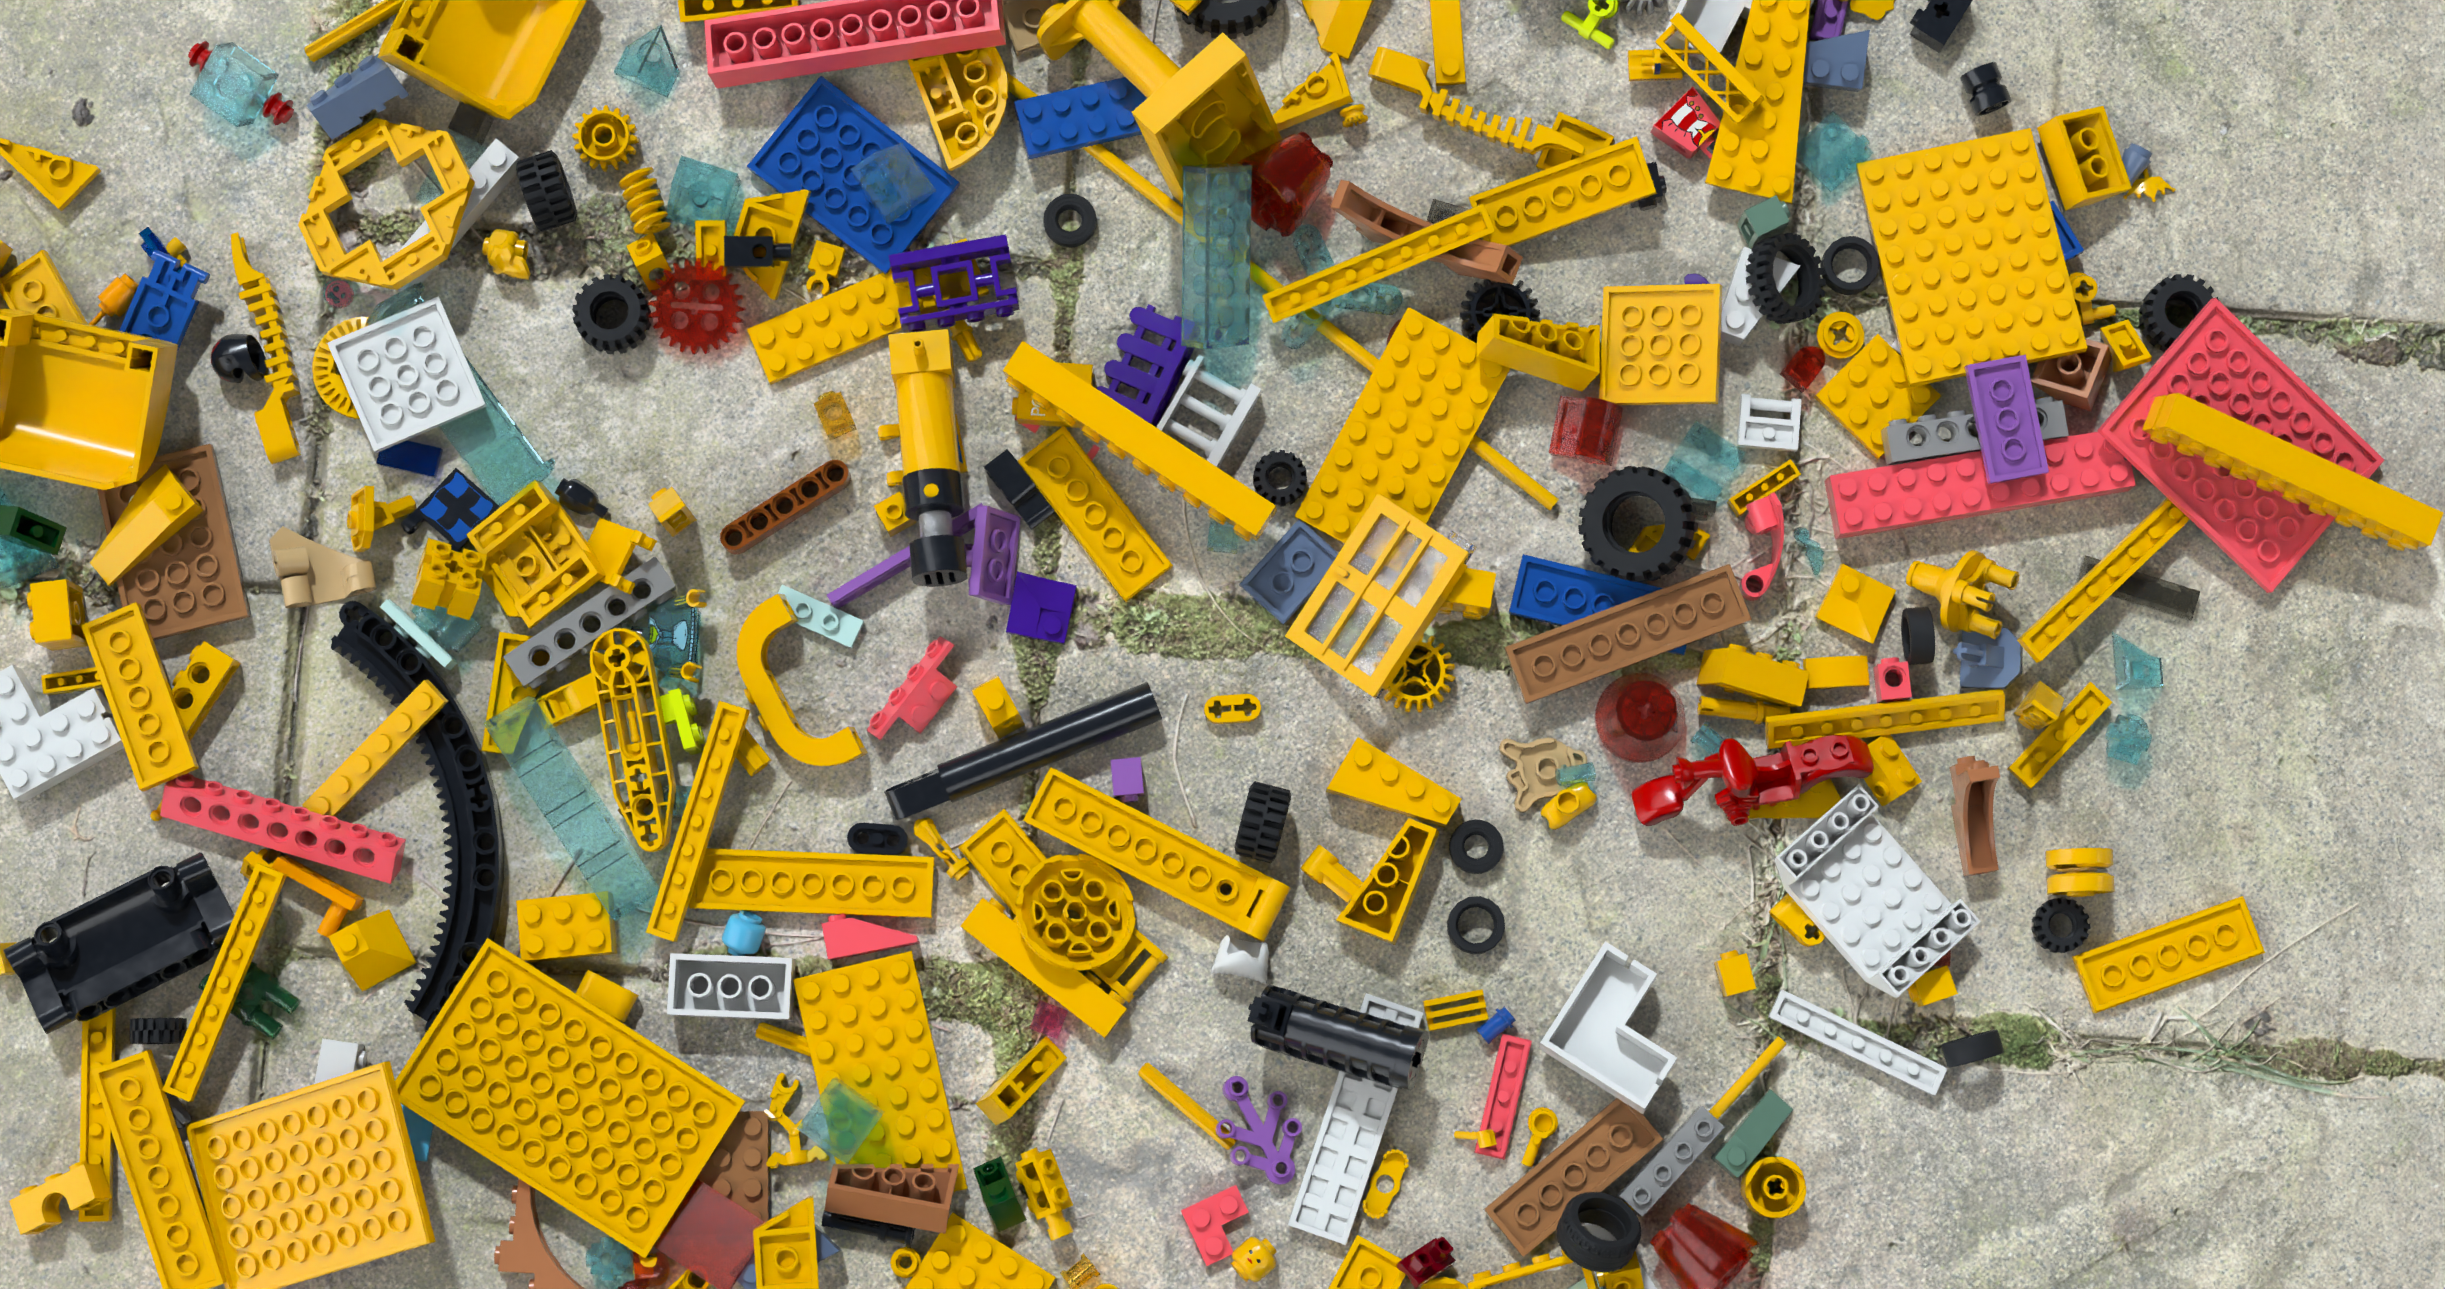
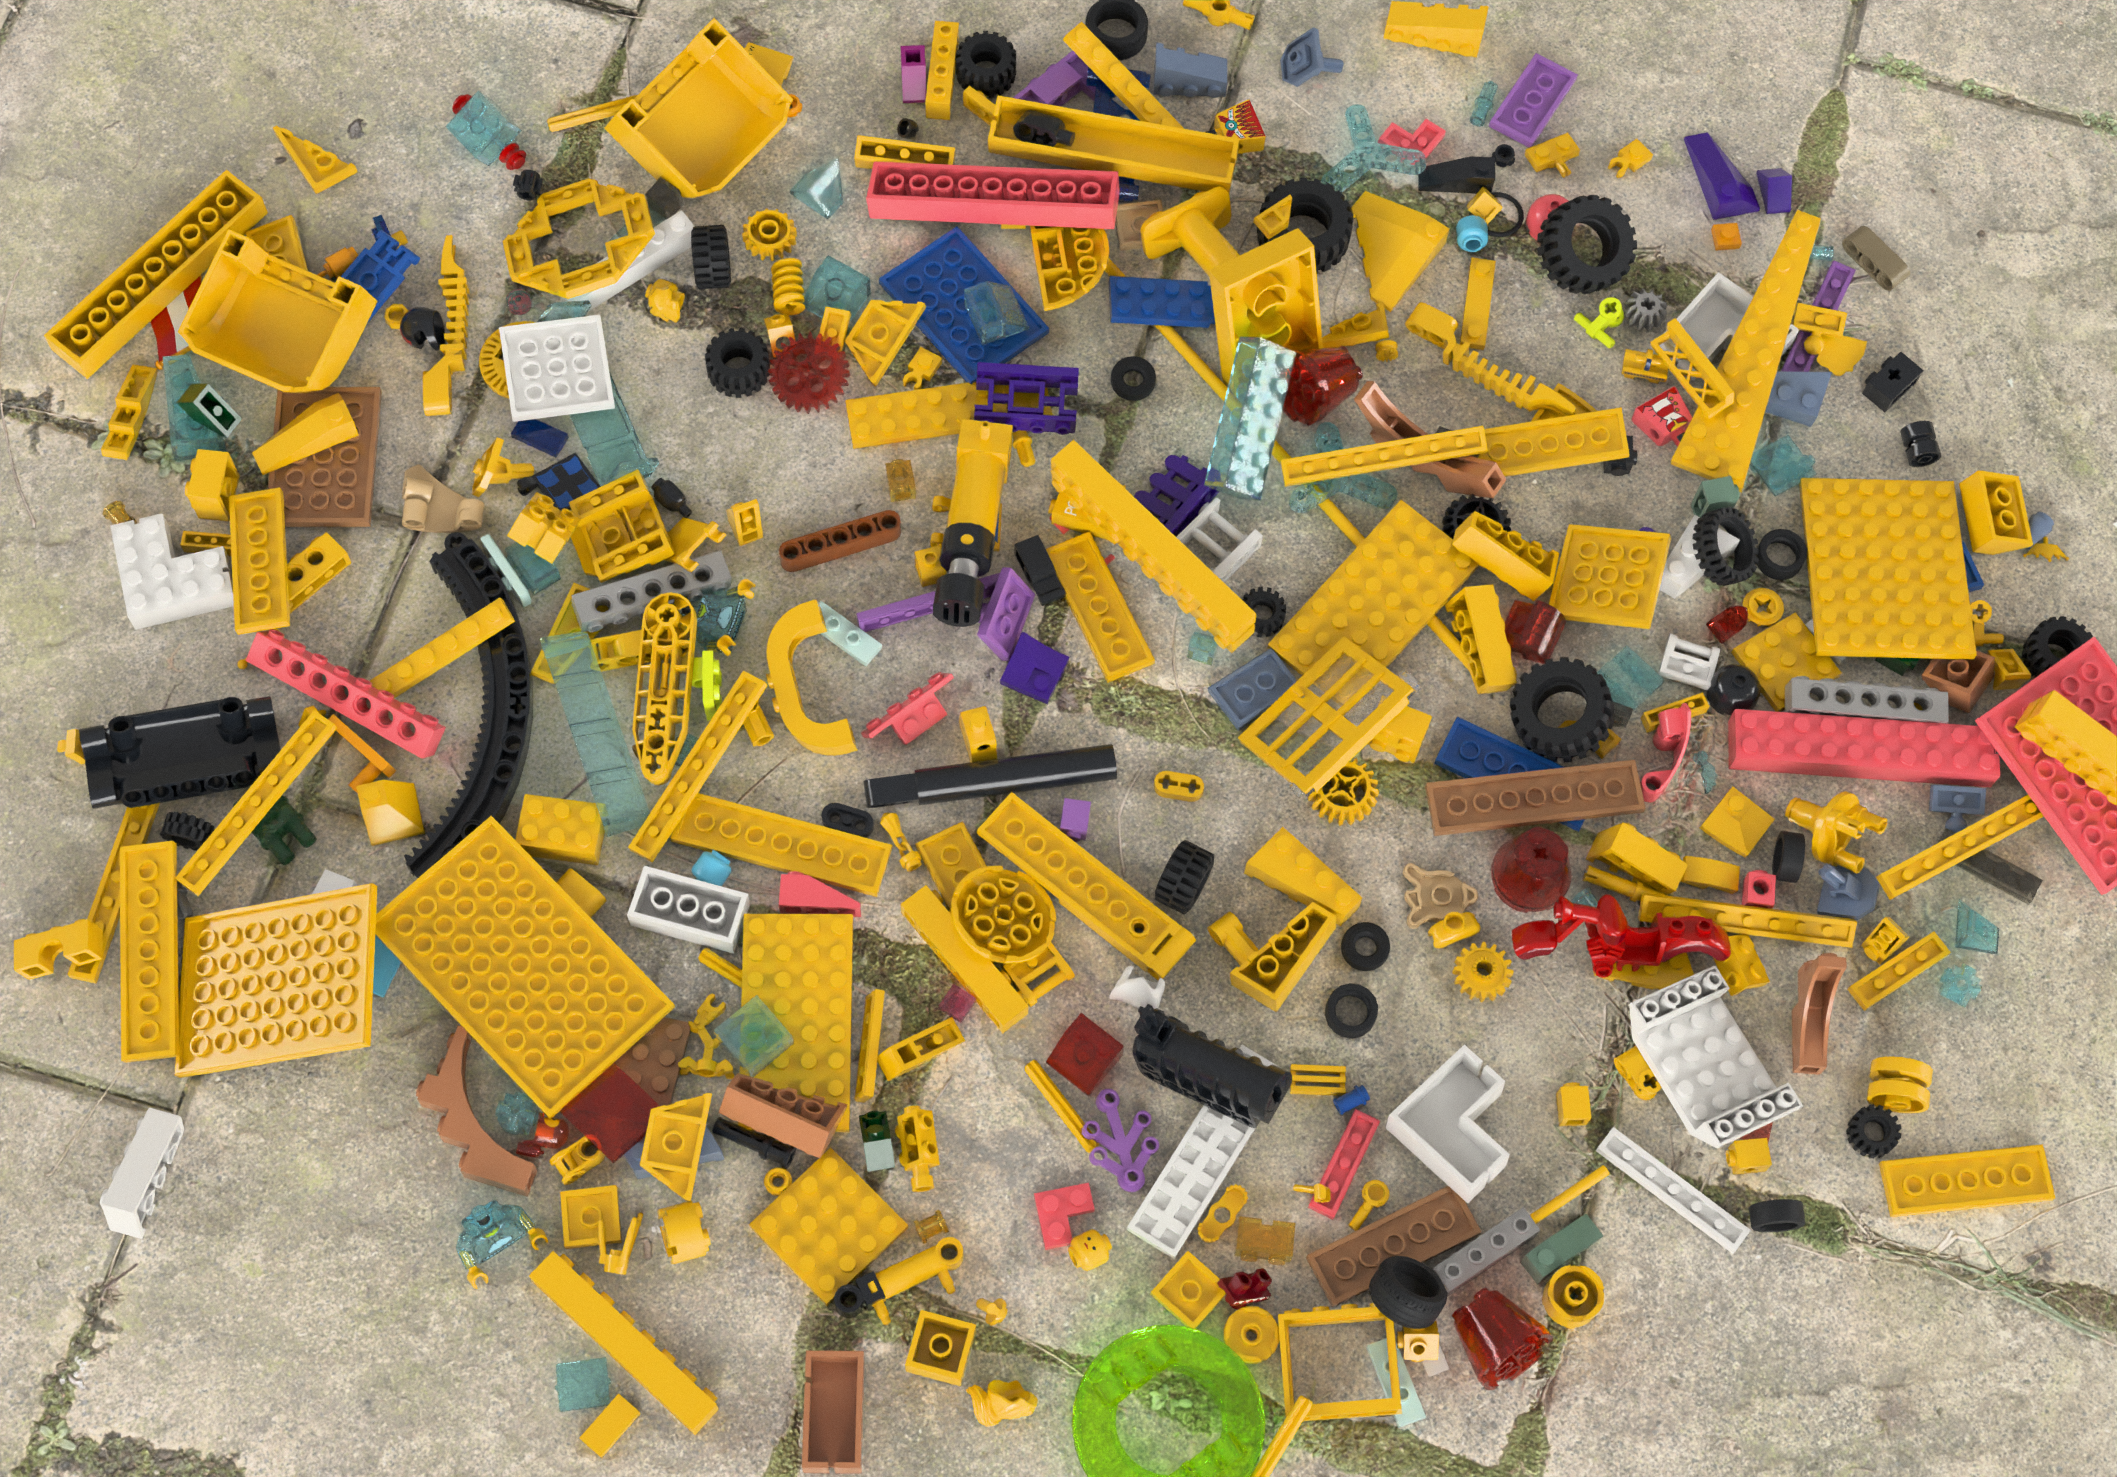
camera: 10 degrees right, 15 degrees down
sand blue wedge [306,54,409,140] -> none
black torso [724,236,792,268] -> none
clear light blue pin [1555,762,1596,788] -> none
medium lavender plate [1965,355,2049,484] -> none
none -> yellow tile [384,304,409,329]
none -> black gear [513,169,545,201]
none -> yellow tile [854,989,885,1103]
none -> clear red slope [1046,1013,1124,1097]
none -> clear yellow brick [1234,1216,1296,1265]
none -> yellow wedge [1444,584,1517,694]
none -> yellow gear [1452,942,1514,1002]
none -> black cylinder [1707,664,1761,715]
none -> sand blue plate [1929,785,1986,836]

